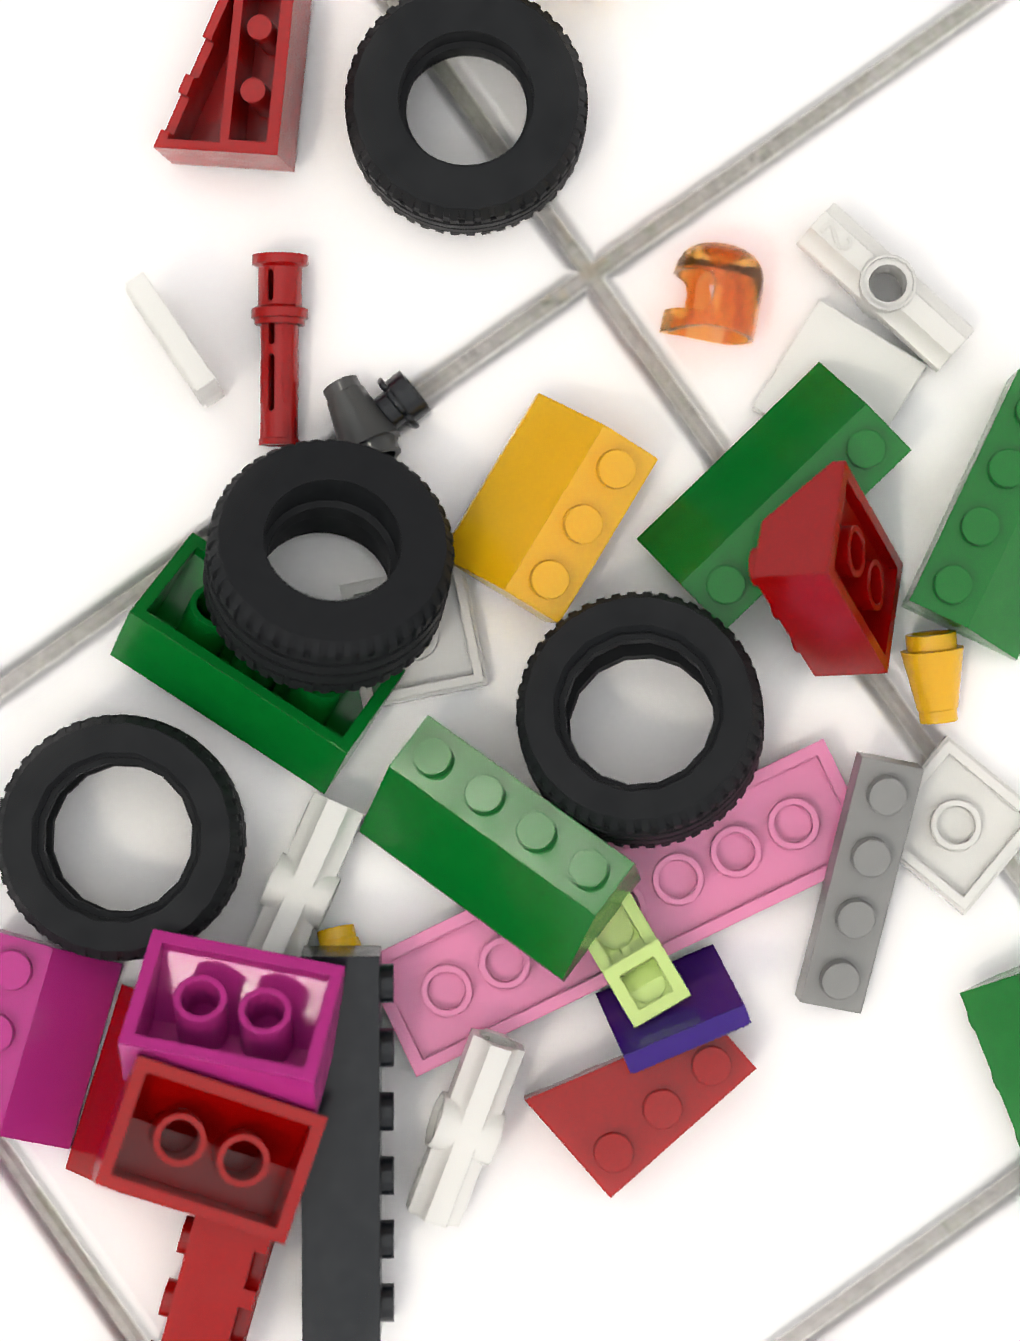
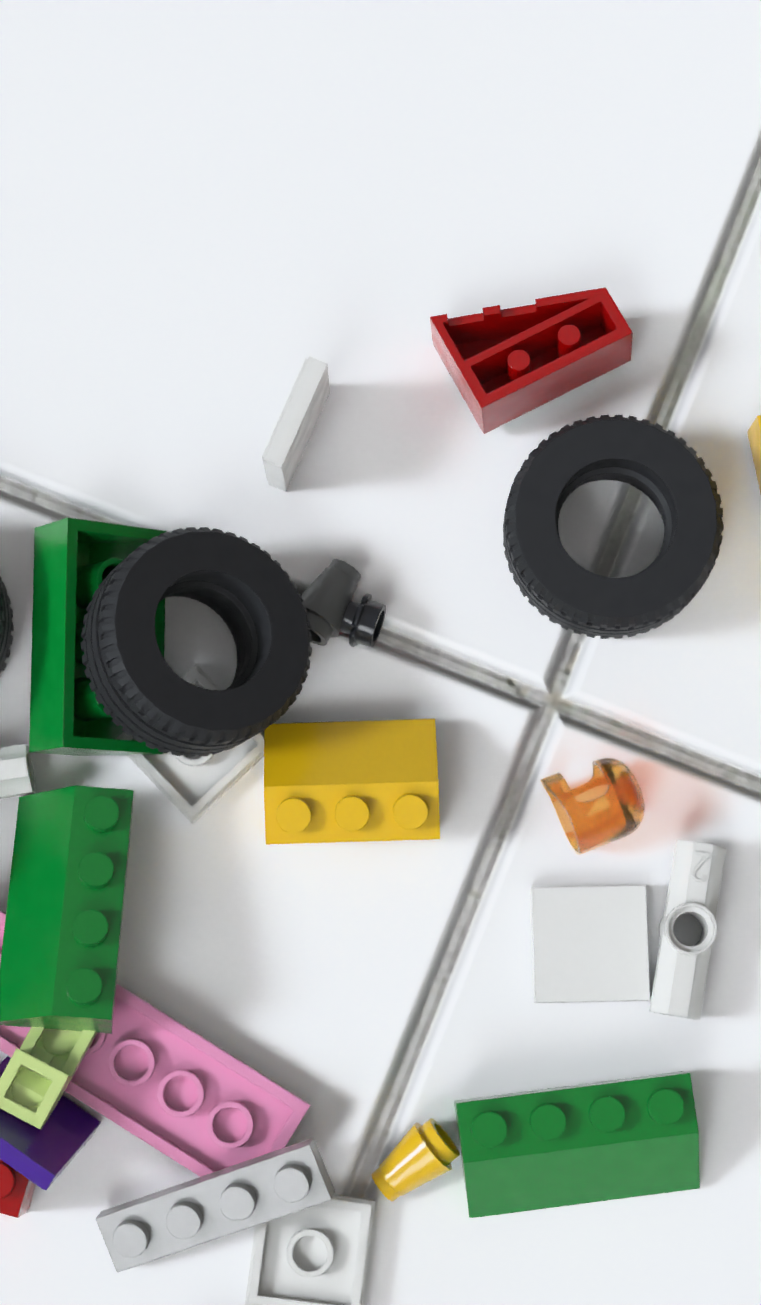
camera: 60 degrees right, 5 degrees down
red pin [251,252,309,447] -> none
black tyre [516,592,764,848] -> none
green slope [637,362,912,628] -> none
red slope [748,461,903,677] -> none

